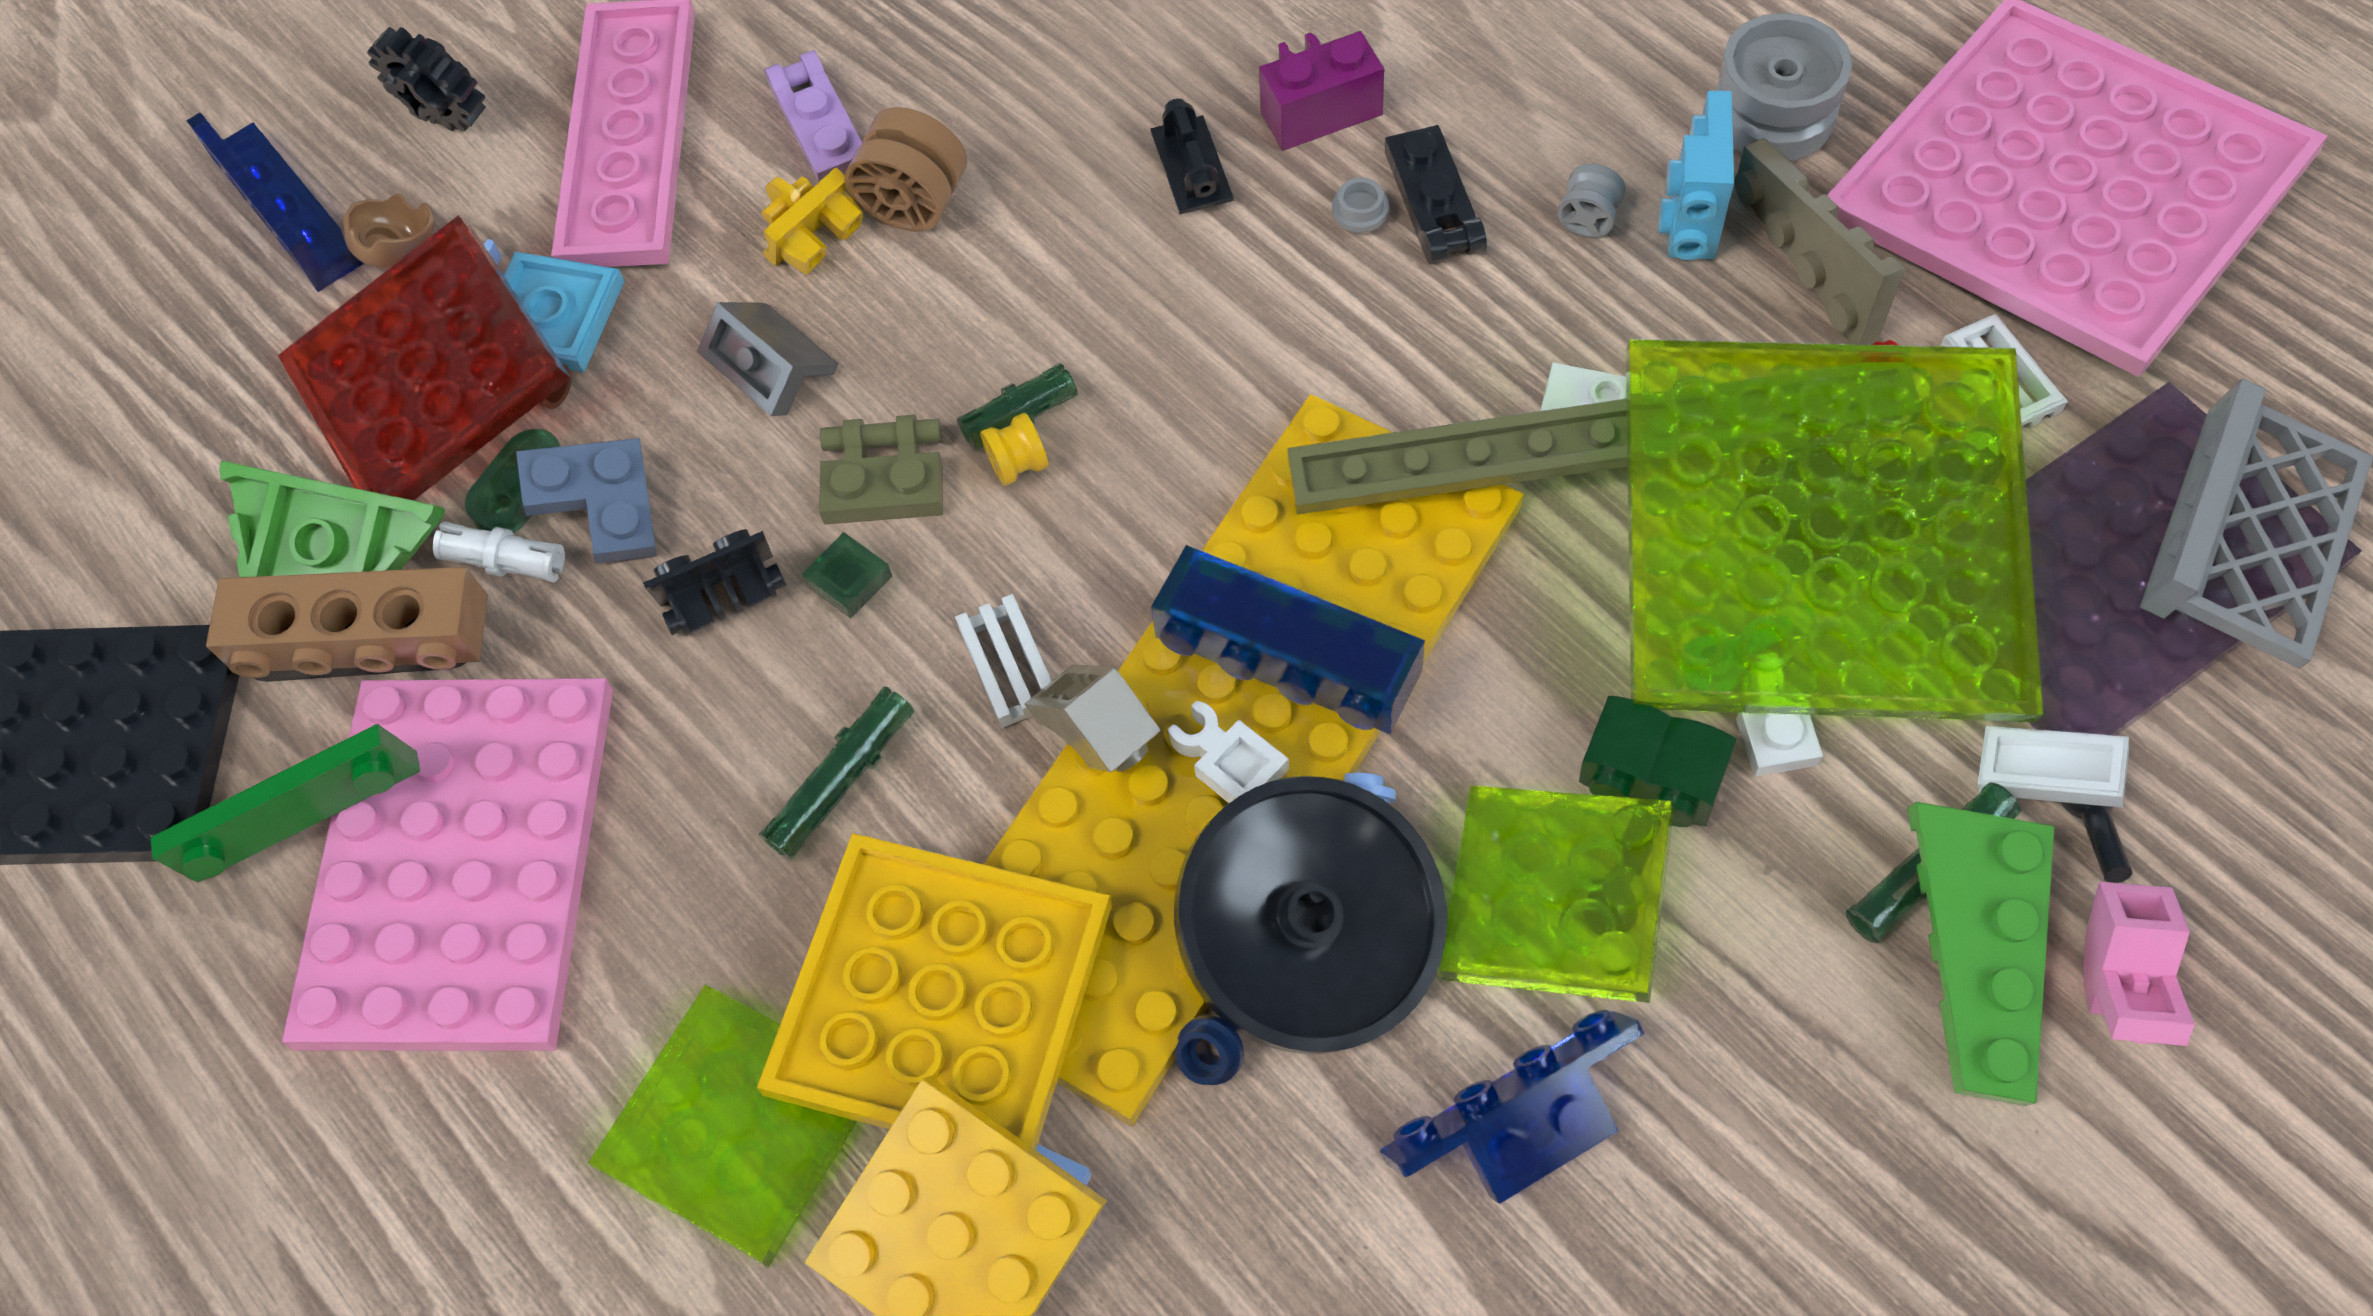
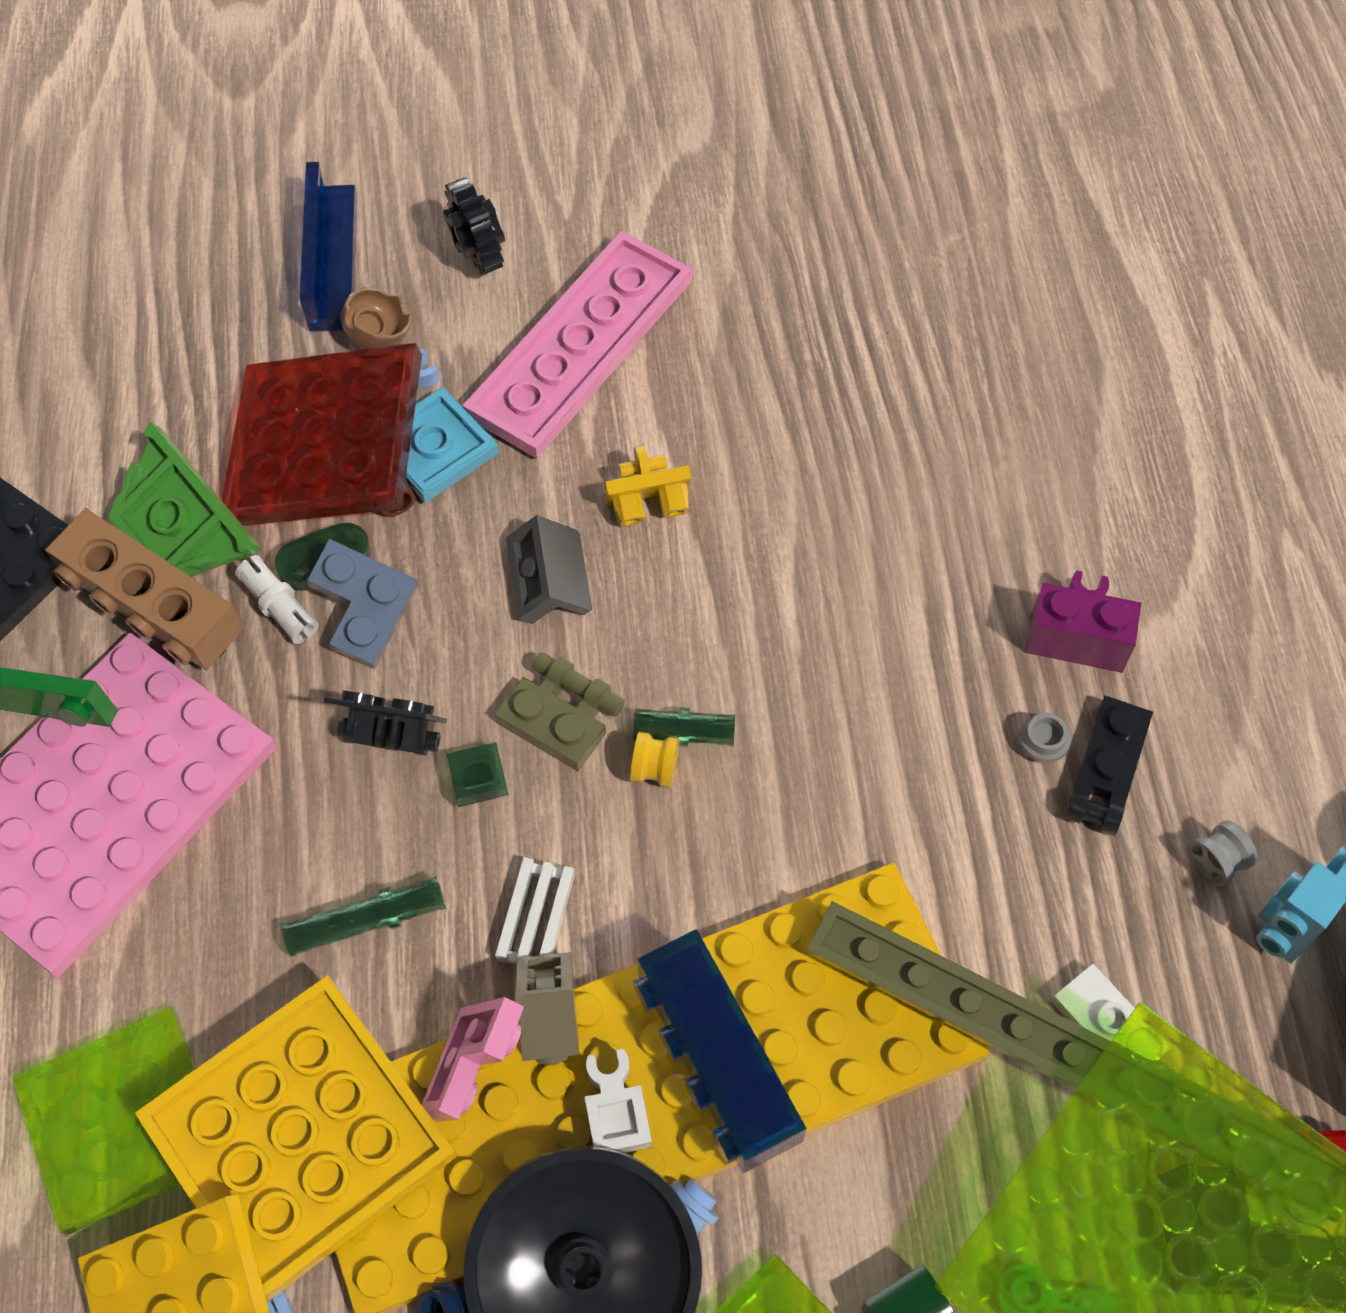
camera: 30 degrees right, 0 degrees up
lavender plate [764,50,862,182] -> none
medium nougat wheel [845,107,967,232] -> none
black hinge [1150,98,1234,215] -> none
none -> bright pink plate [422,997,524,1122]

